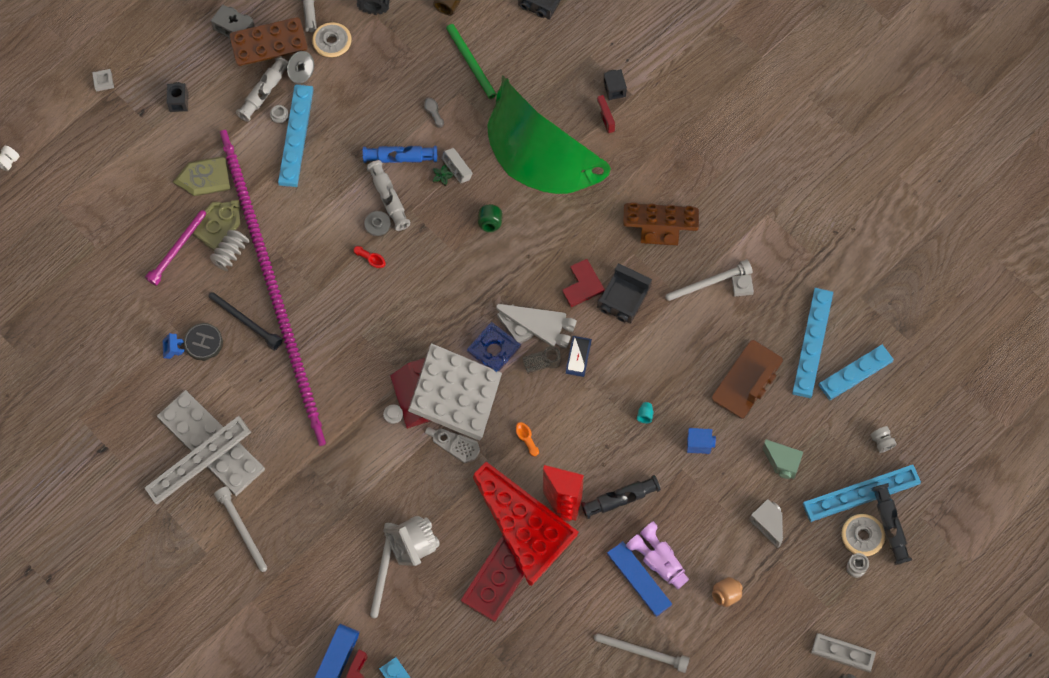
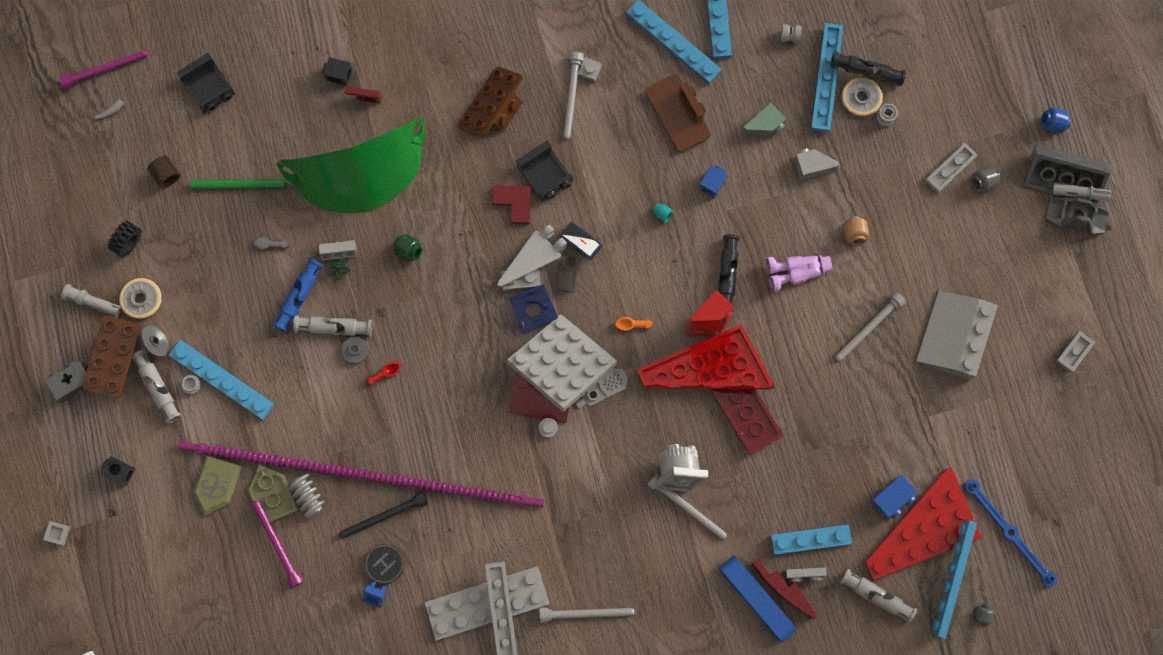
camera: 65 degrees left, 10 degrees up
blue tile [607,541,672,617] -> none

